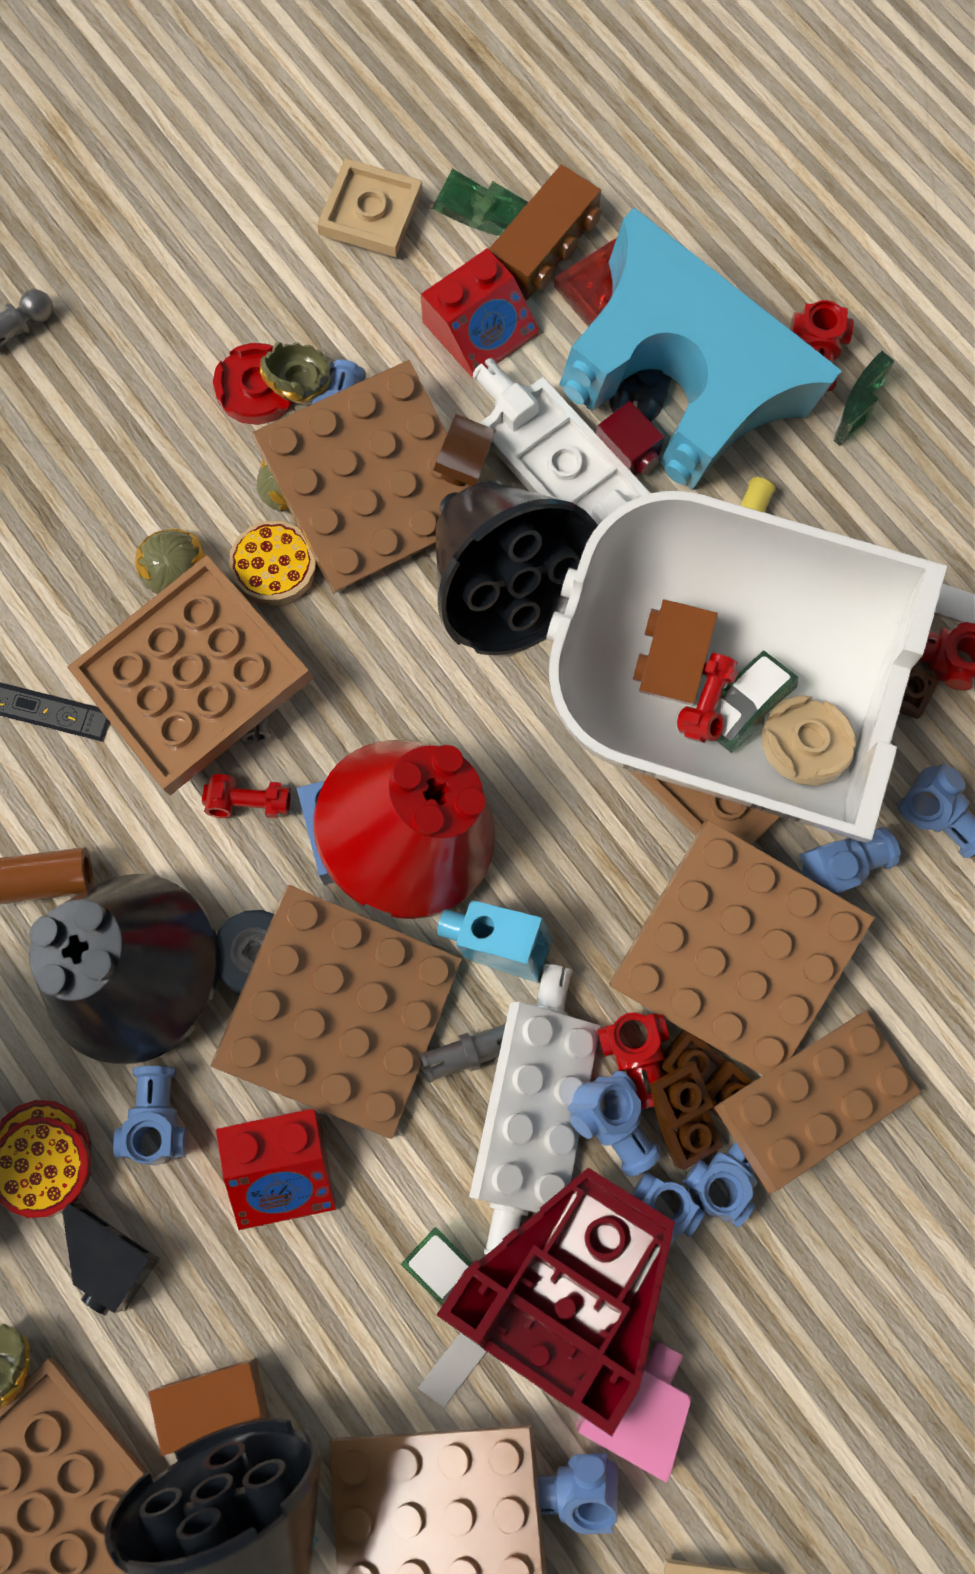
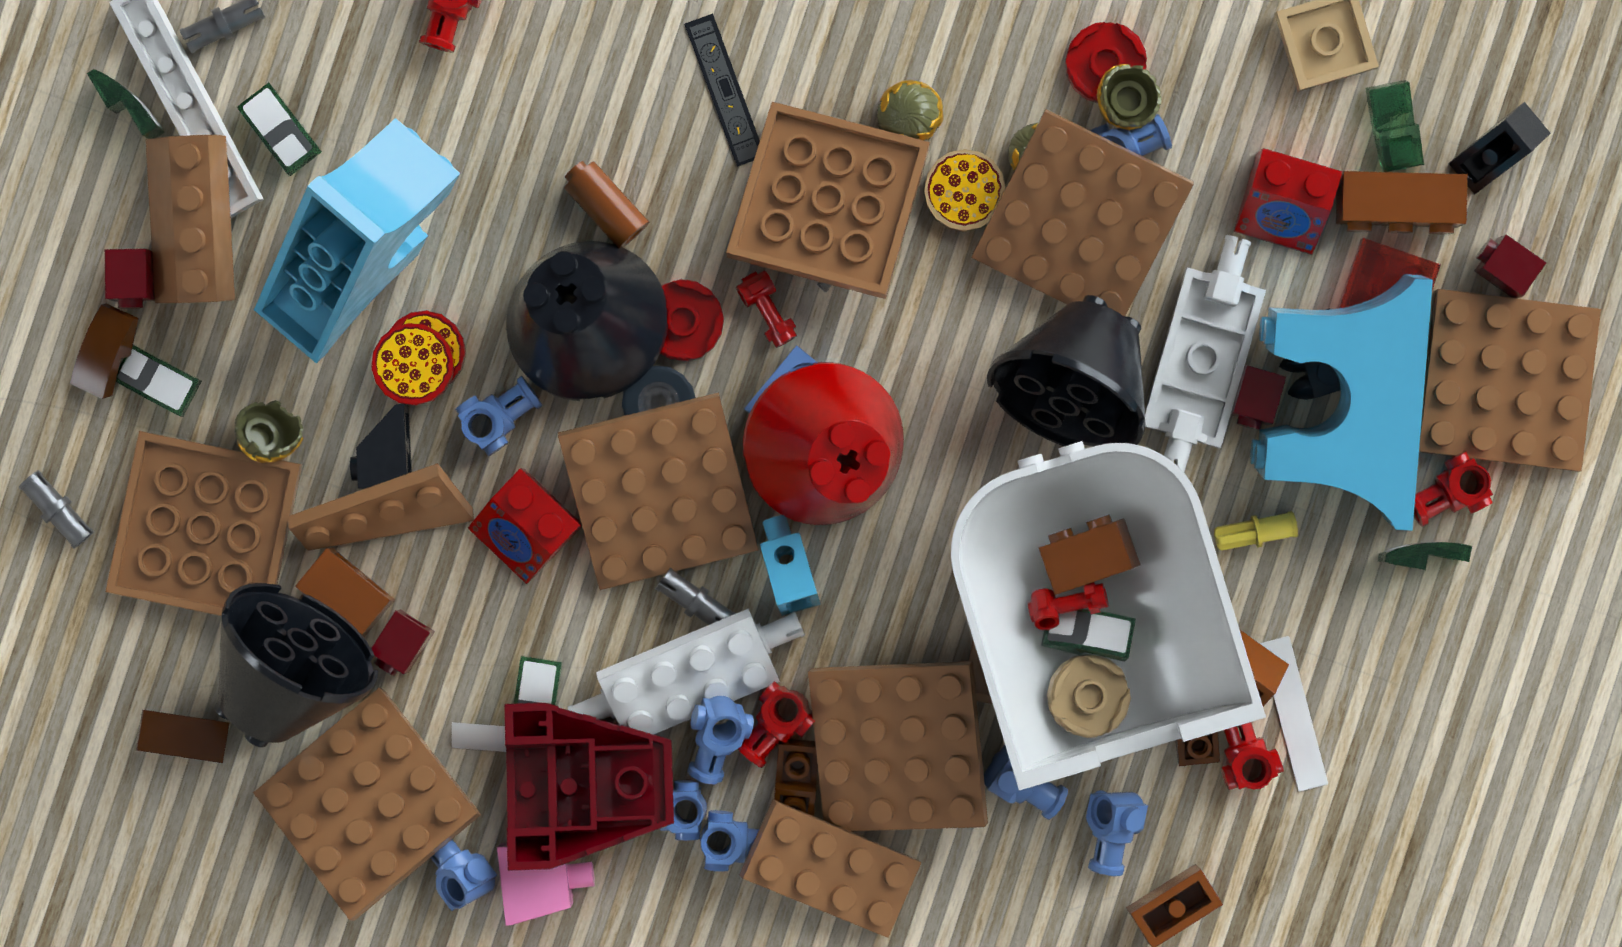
camera: 55 degrees right, 15 degrees up
reddish brown slope [433,414,496,486] -> none
reddish brown slope [650,1061,723,1170] -> none
none -> medium nougat wing [288,463,474,551]
none -> dark red brick [371,609,435,676]
none -> red tile [660,279,724,362]
none -> medium nougat plate [1419,289,1601,472]
none -> black slope [1448,102,1551,195]
none -> dark red brick [1474,234,1547,298]

